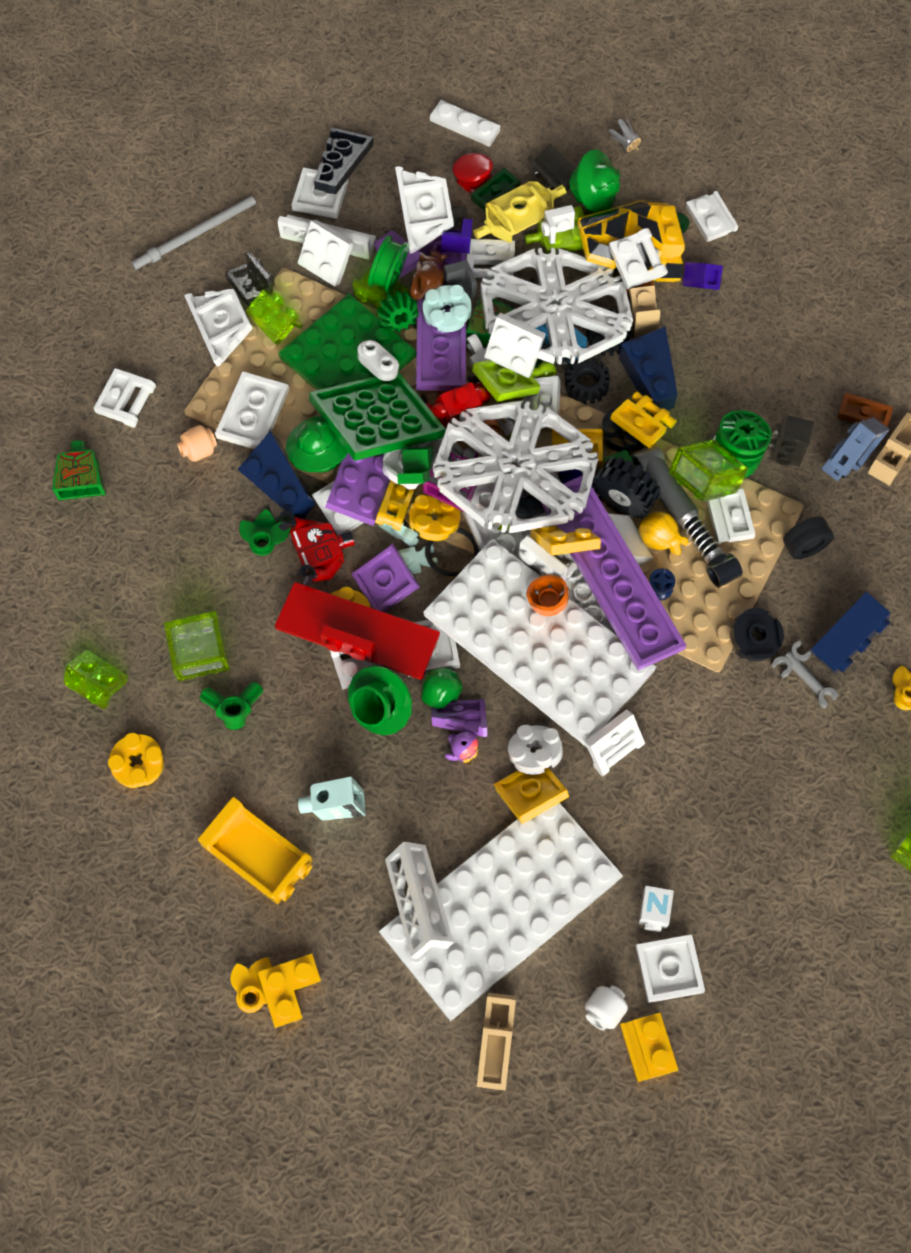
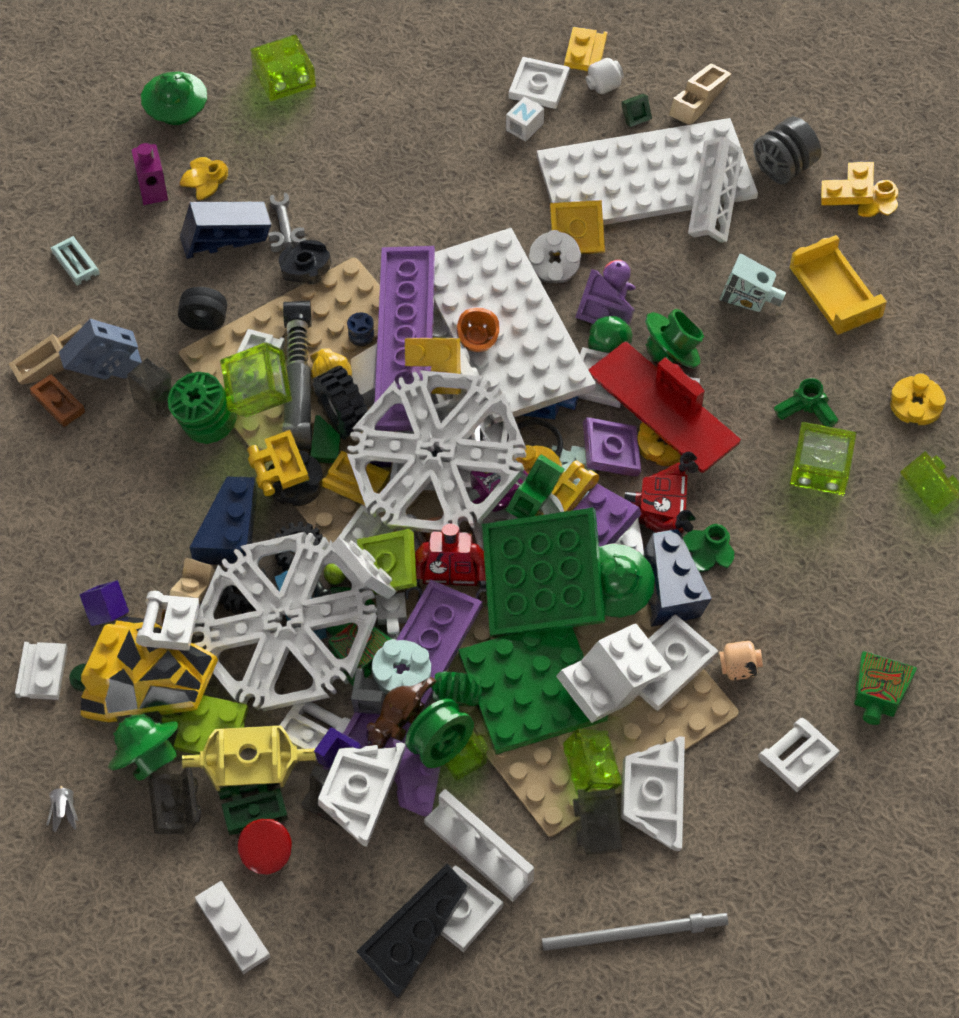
camera: 155 degrees left, 10 degrees down
white plate [298,220,354,286] -> none
white plate [357,340,399,381] -> none
white bracket [541,205,575,244] -> none
white plate [585,709,645,776] -> none
none -> white bracket [556,624,671,723]
none -> dark green tile [621,93,652,127]
none -> dark grey wheel [753,116,822,184]

